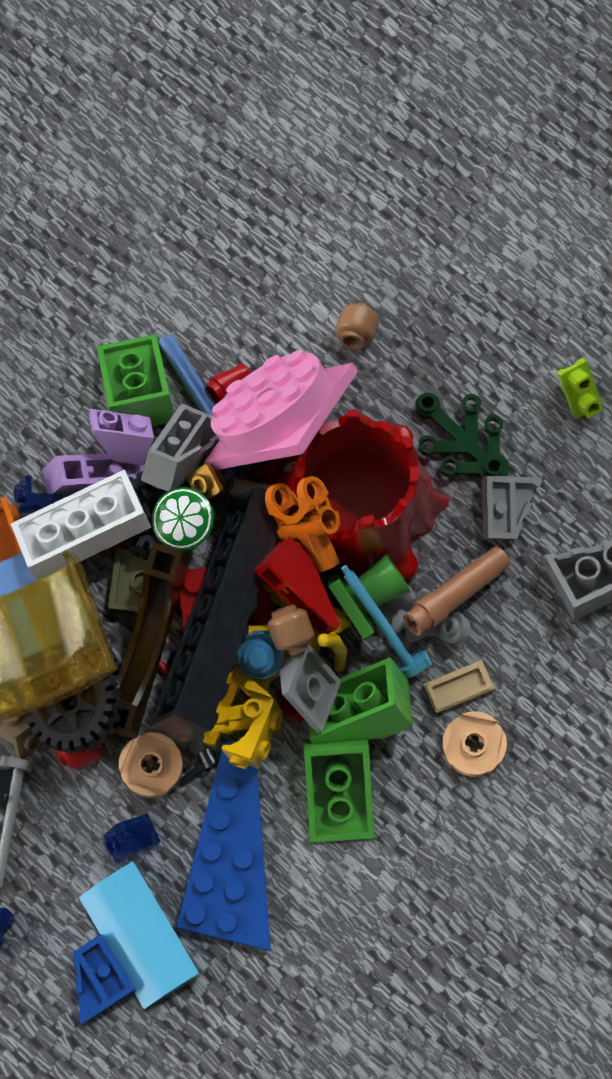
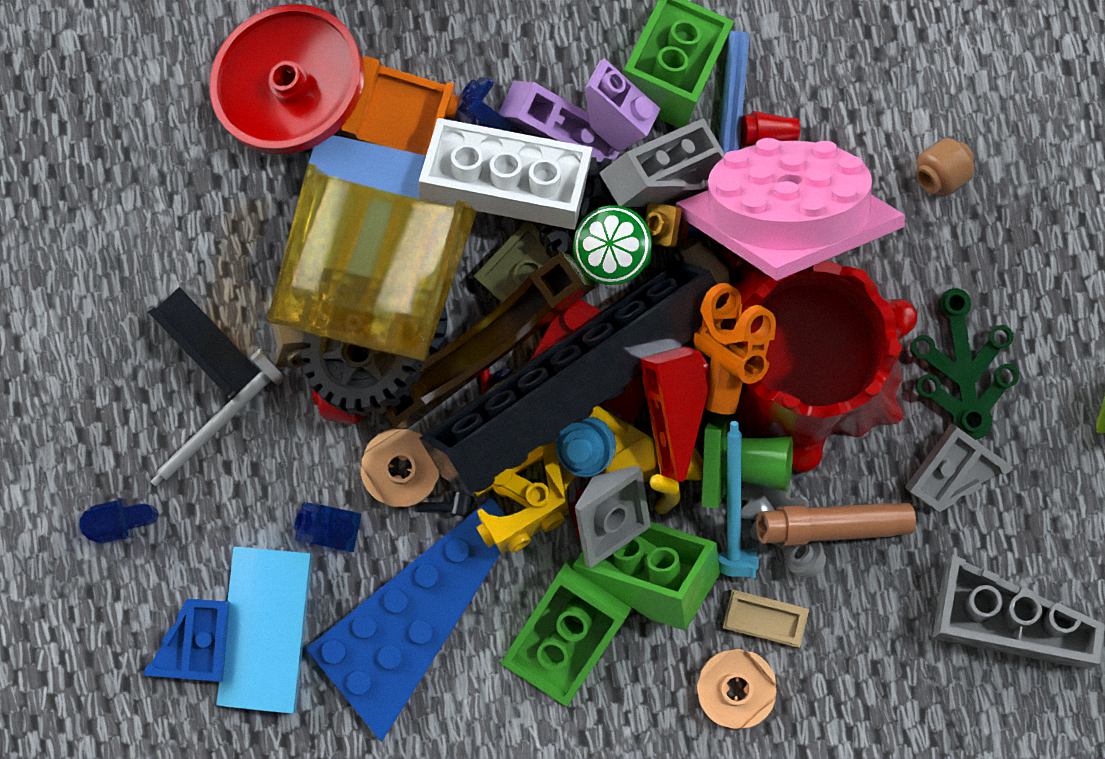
camera: 30 degrees right, 10 degrees up
medium nougat head [267,604,315,655] -> none

